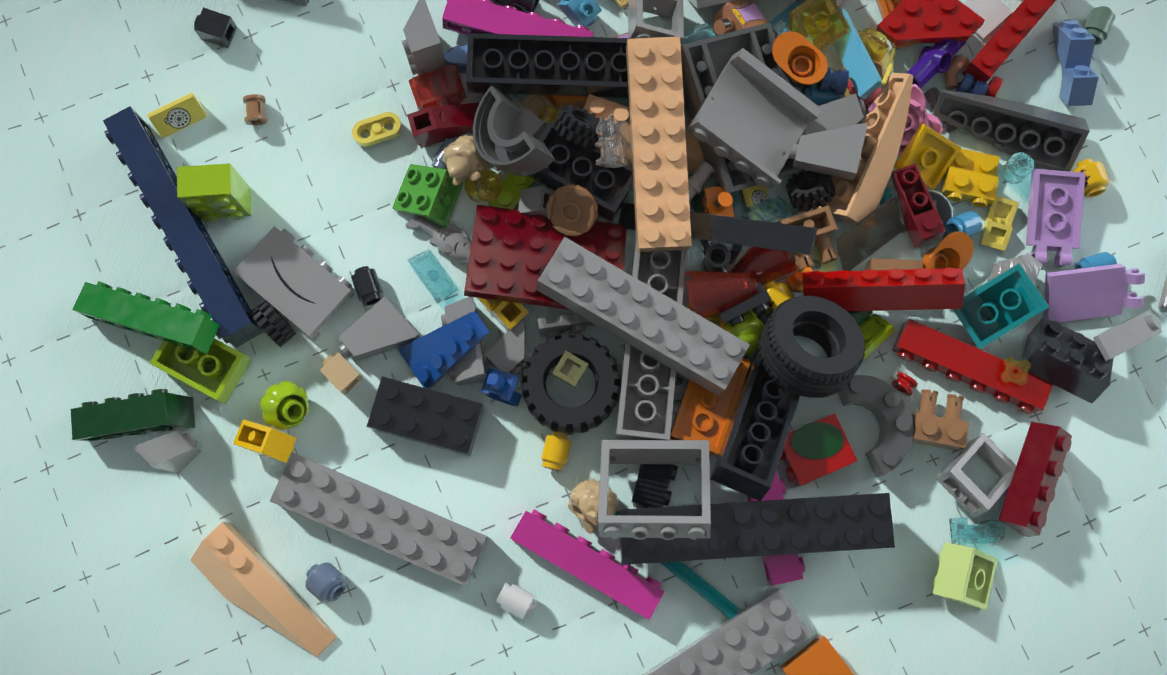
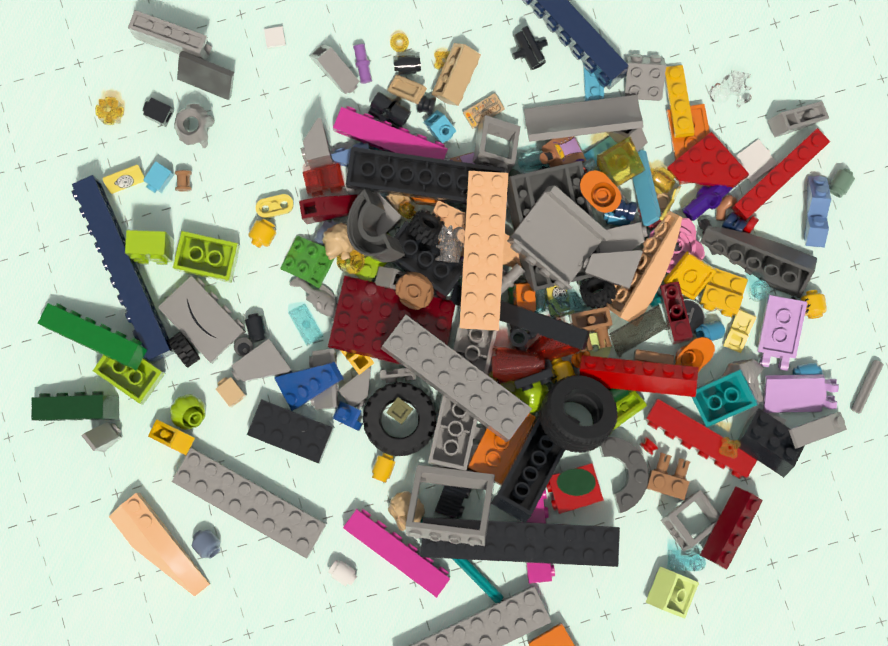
camera: 10 degrees right, 5 degrees up
none -> clear yellow brick [95,97,124,125]
none -> medium azure brick [143,162,174,194]
none -> lime brick [173,231,240,283]
none -> light grey piece [174,104,215,148]
none -> dark grey tile [234,337,254,357]
none -> yellow head [248,219,277,248]

